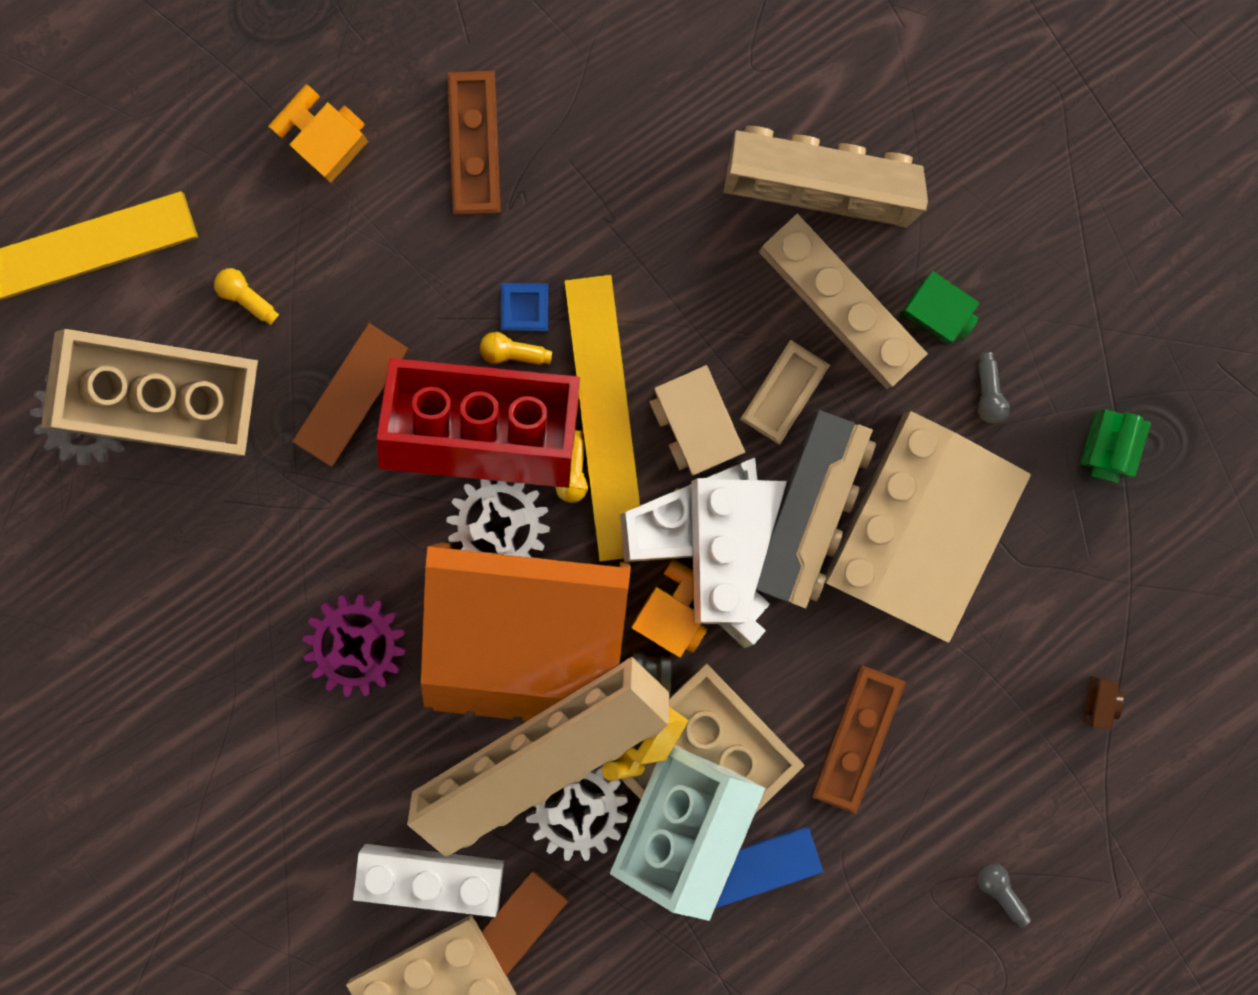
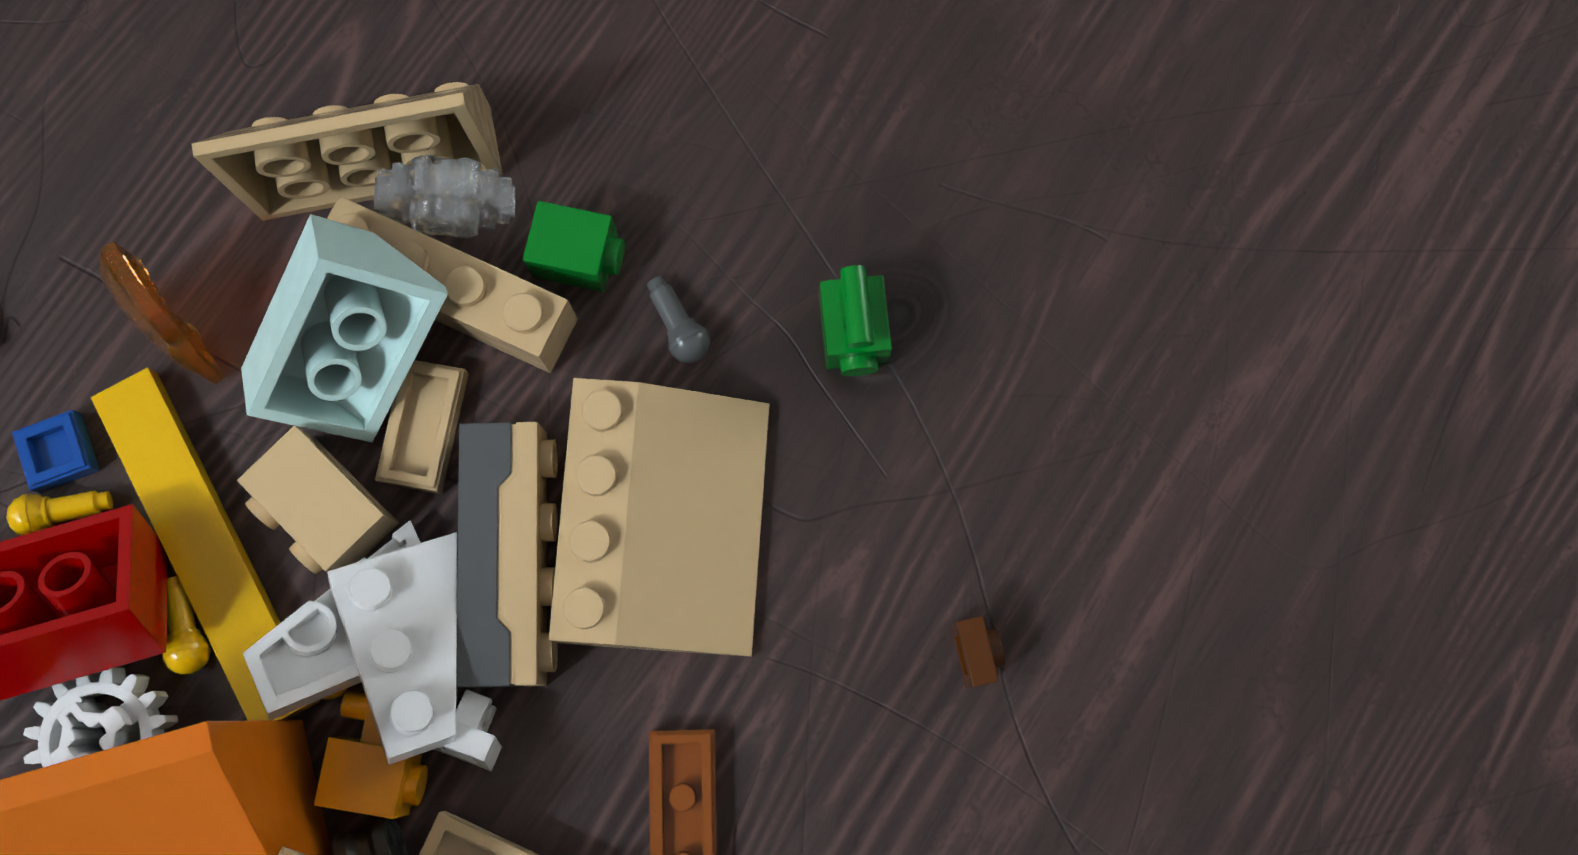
camera: 20 degrees left, 10 degrees down
none -> clear orange brick [99,241,225,384]
none -> light aqua slope [241,214,448,442]
none -> clear gear [374,155,516,239]

